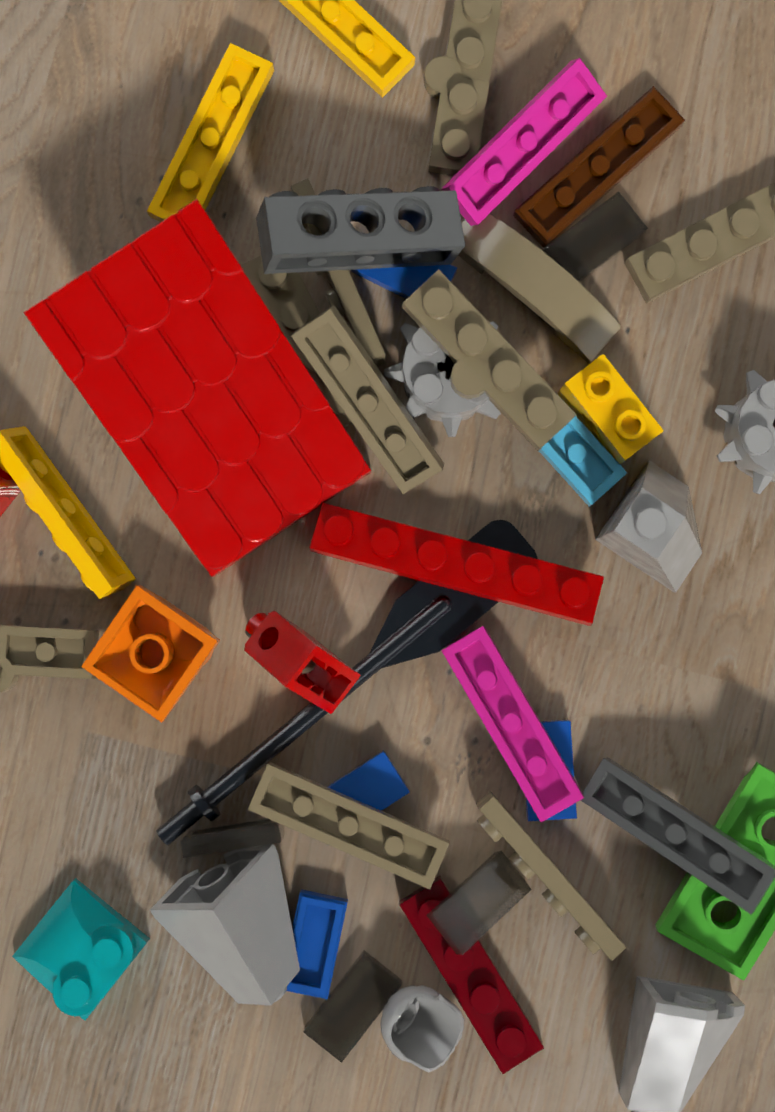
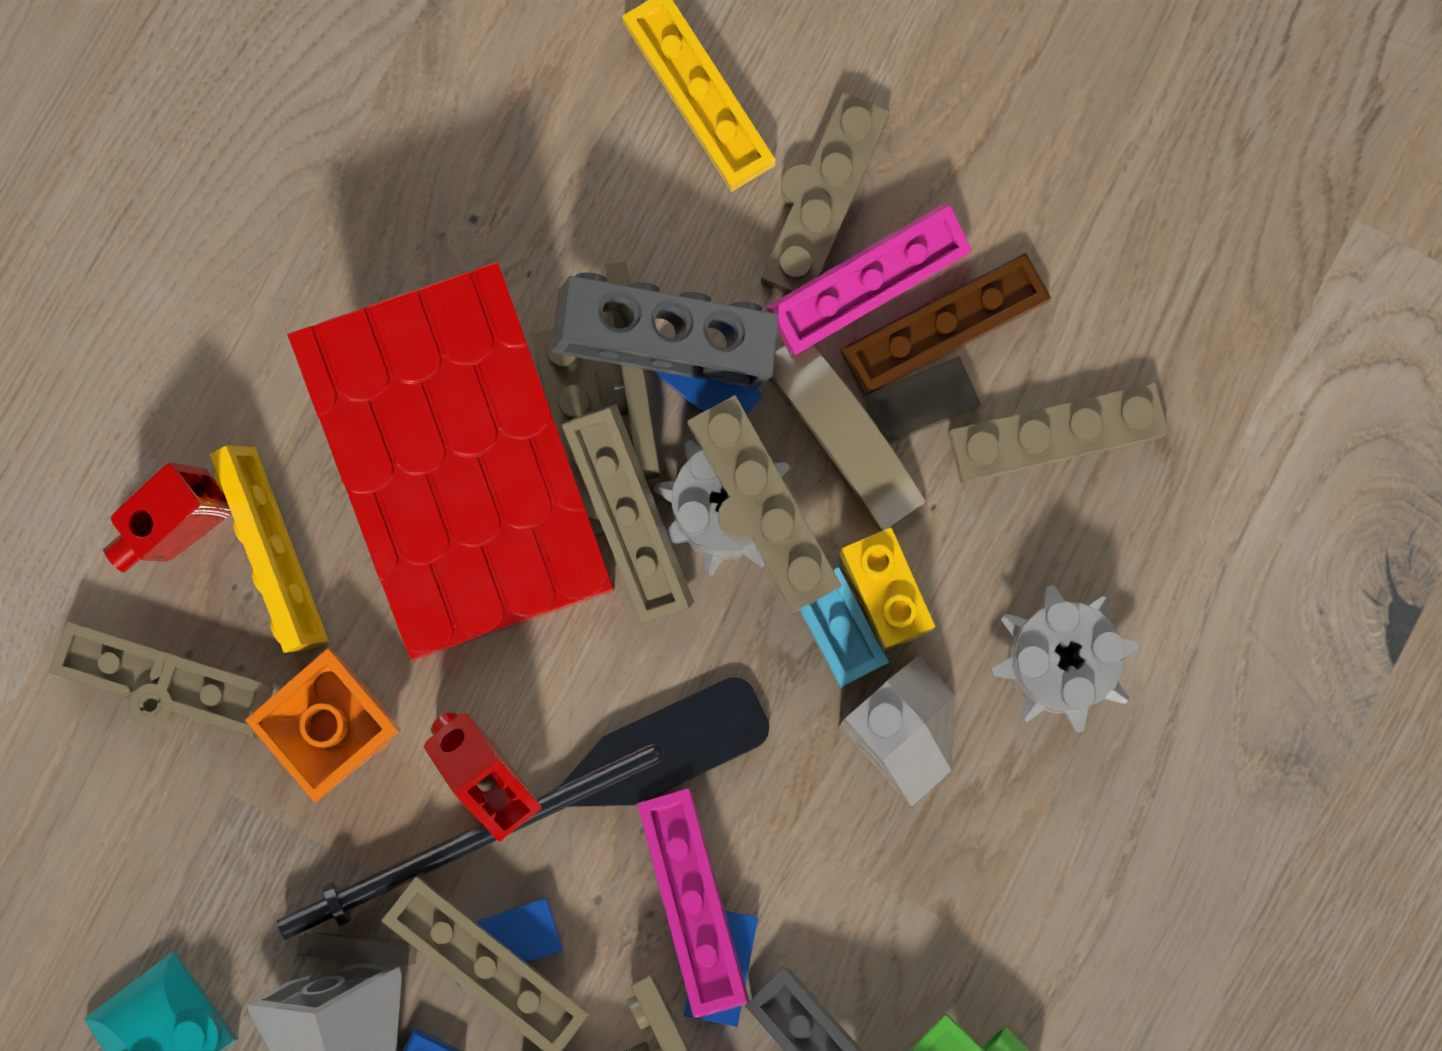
camera: 15 degrees right, 5 degrees down
yellow plate [147,43,274,222] -> none
red plate [309,503,604,626] -> none

